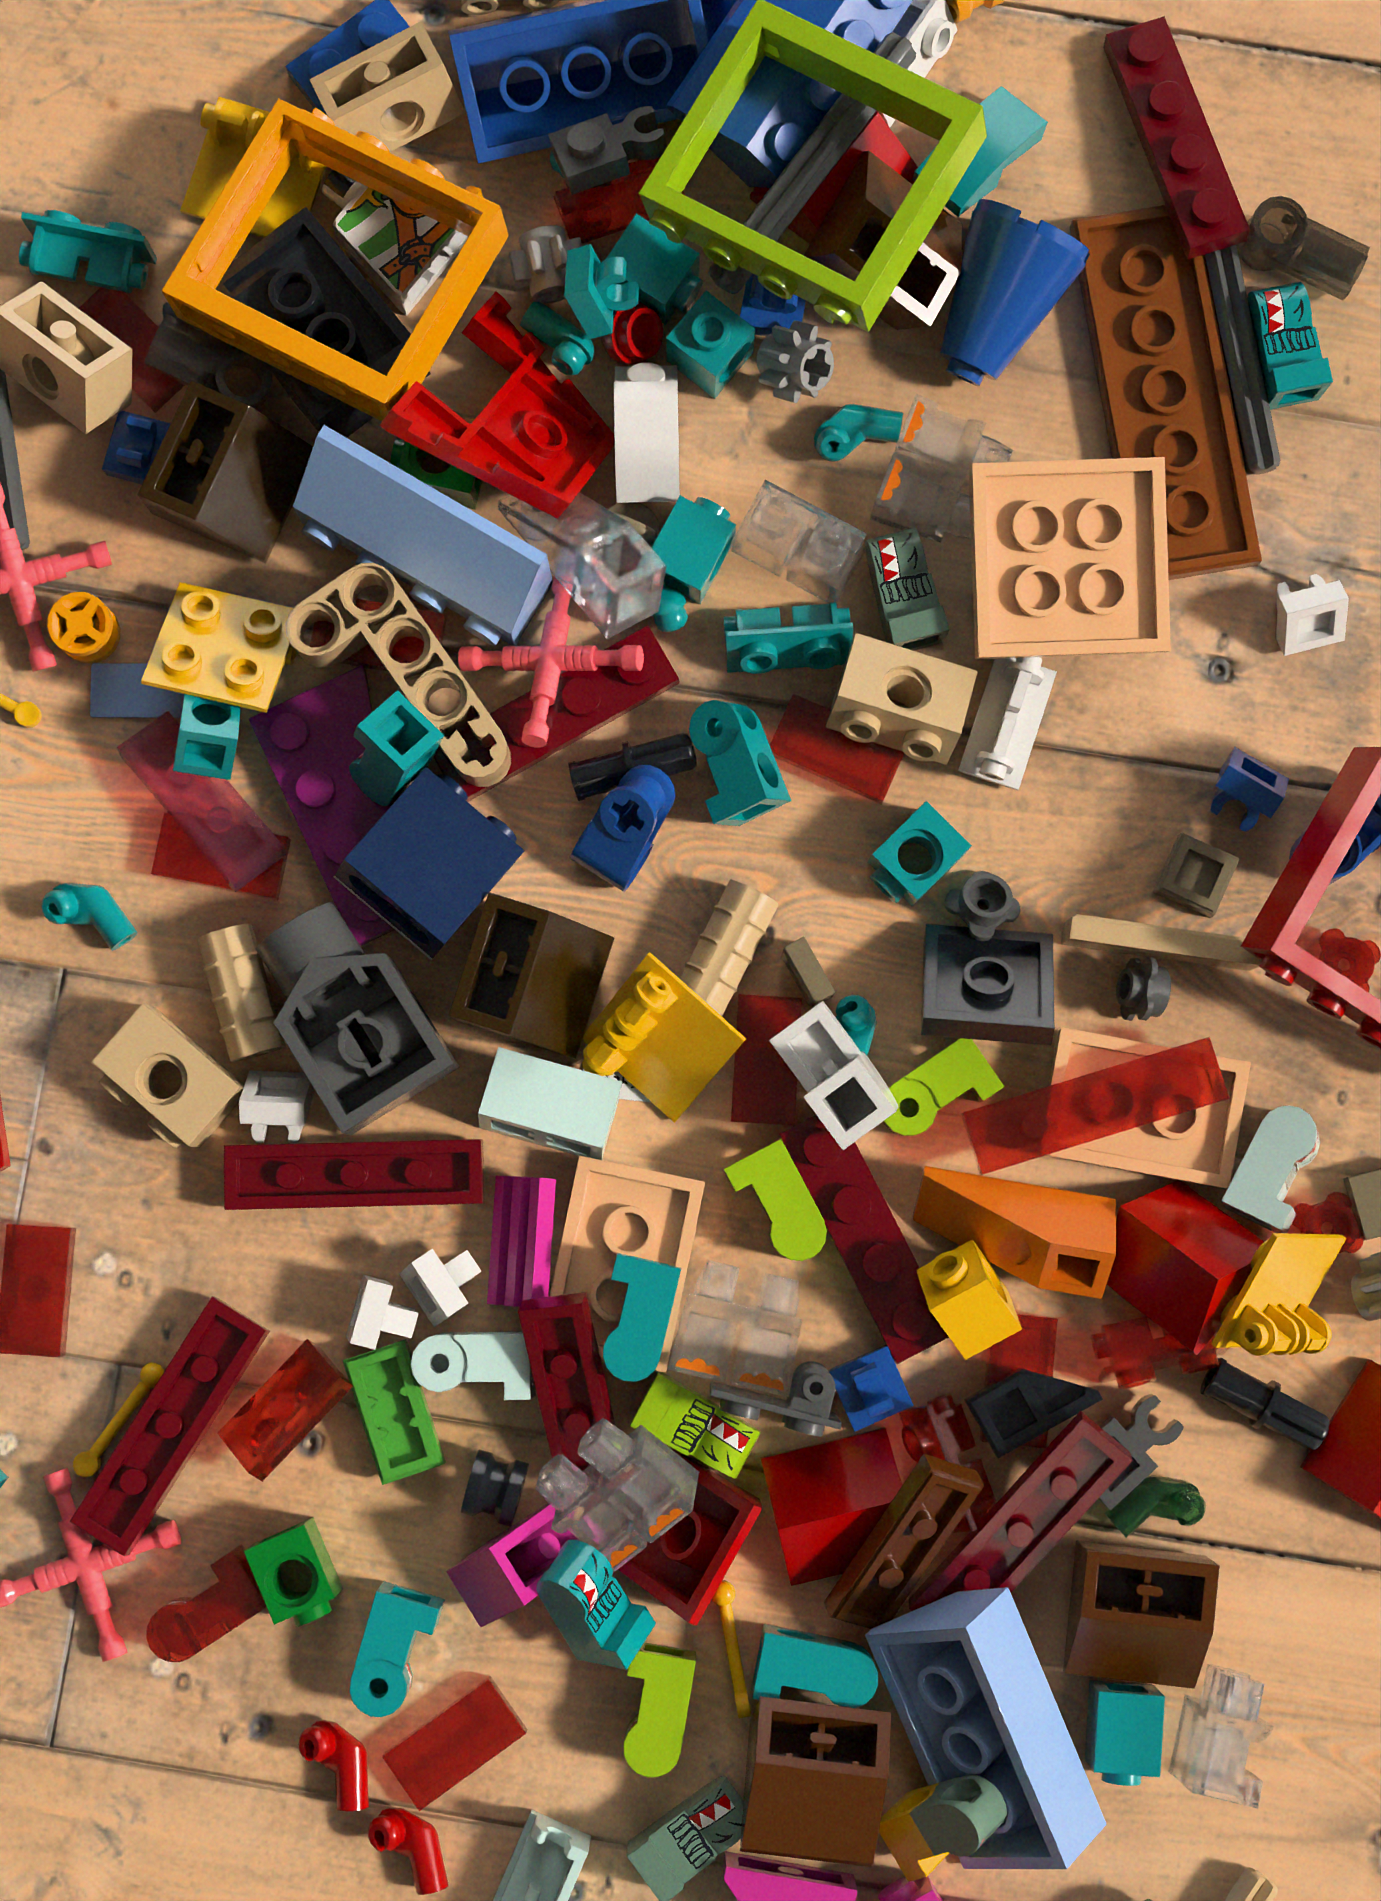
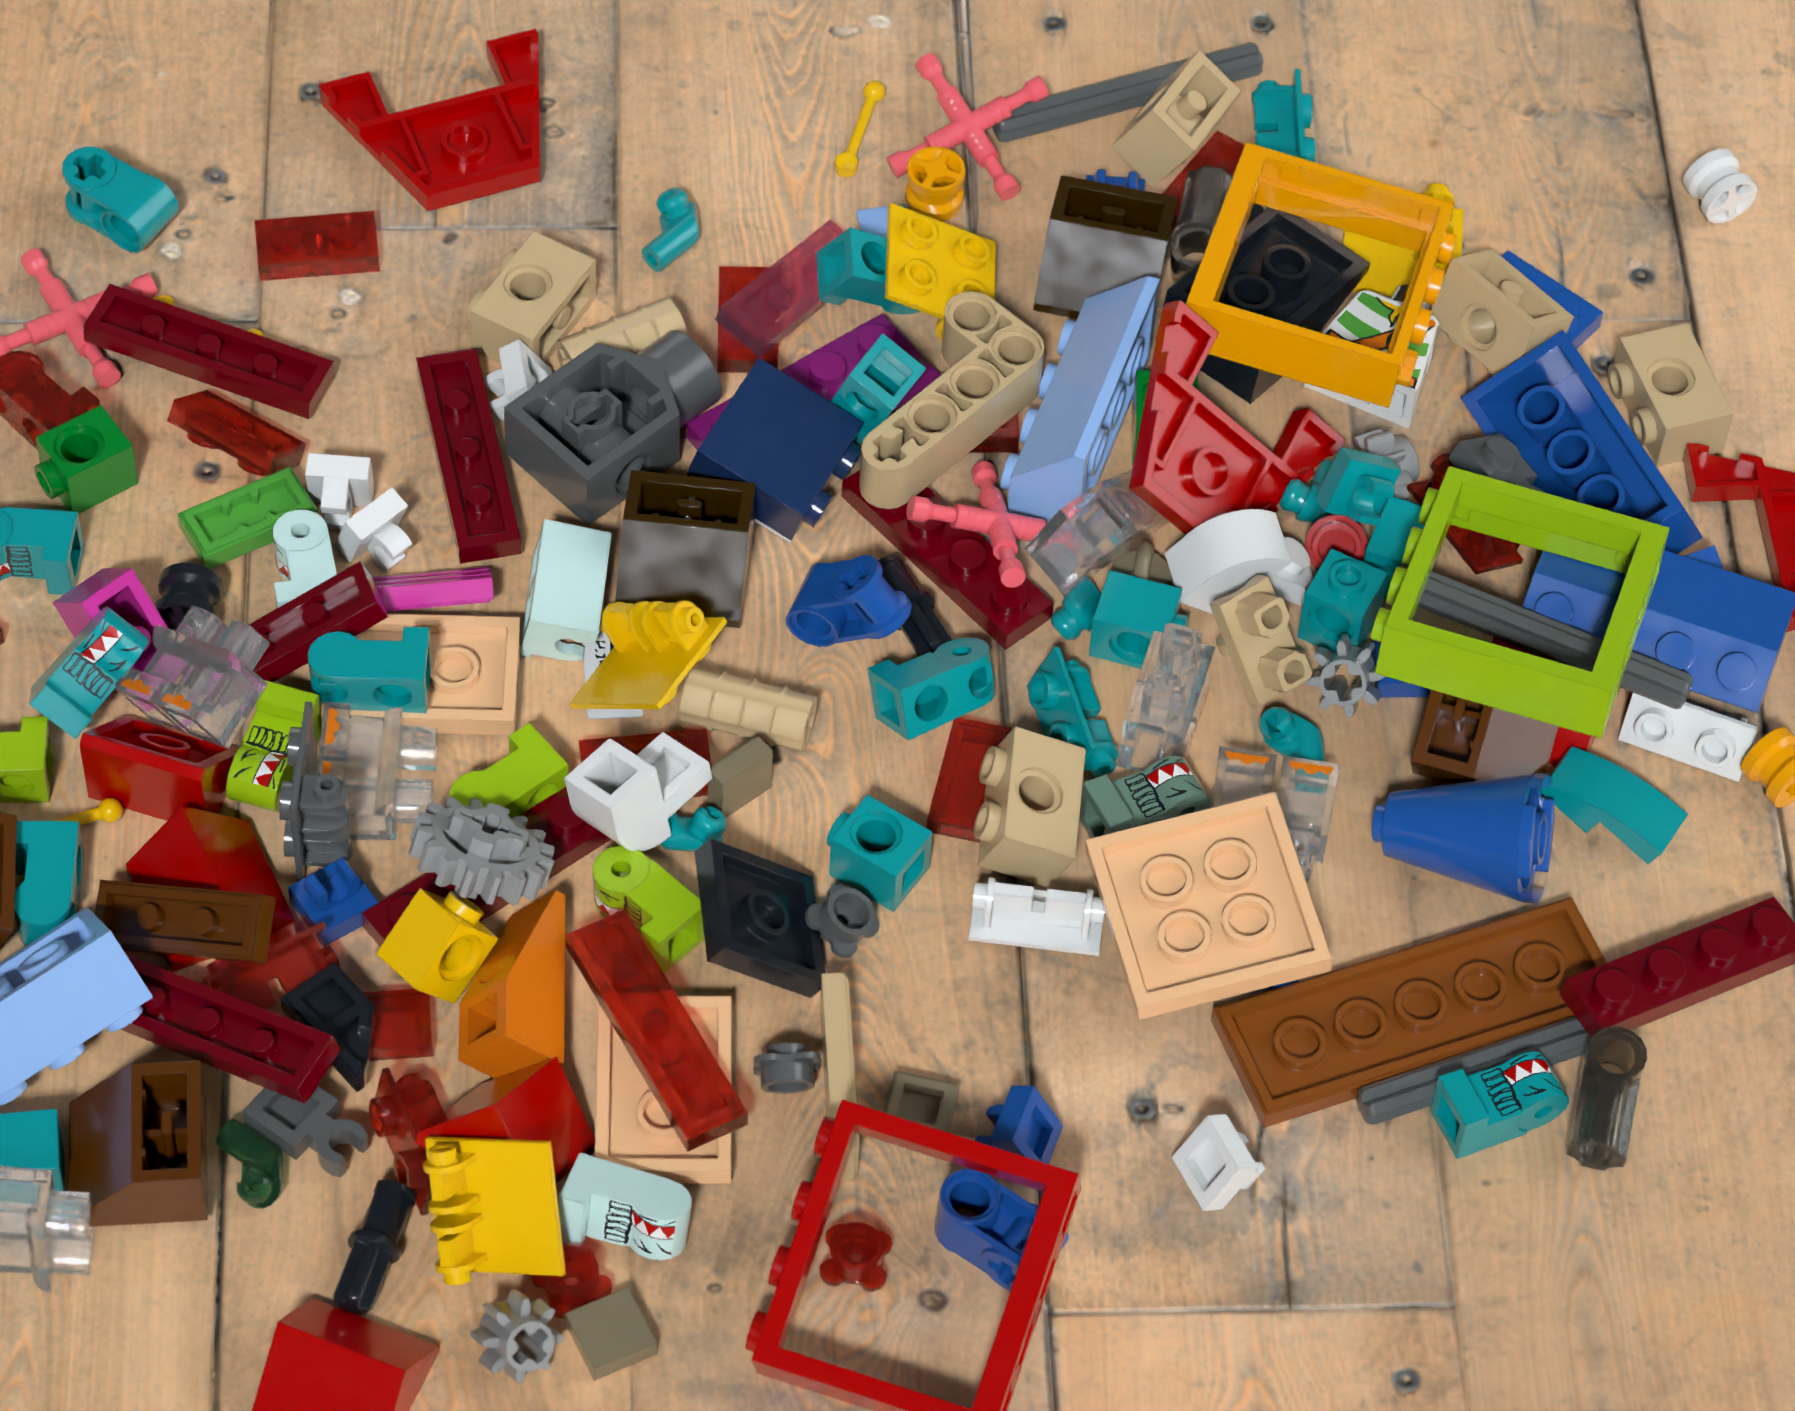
camera: 75 degrees right, 30 degrees down
none -> light grey gear [409,797,555,905]
none -> tan hips [1209,575,1313,706]

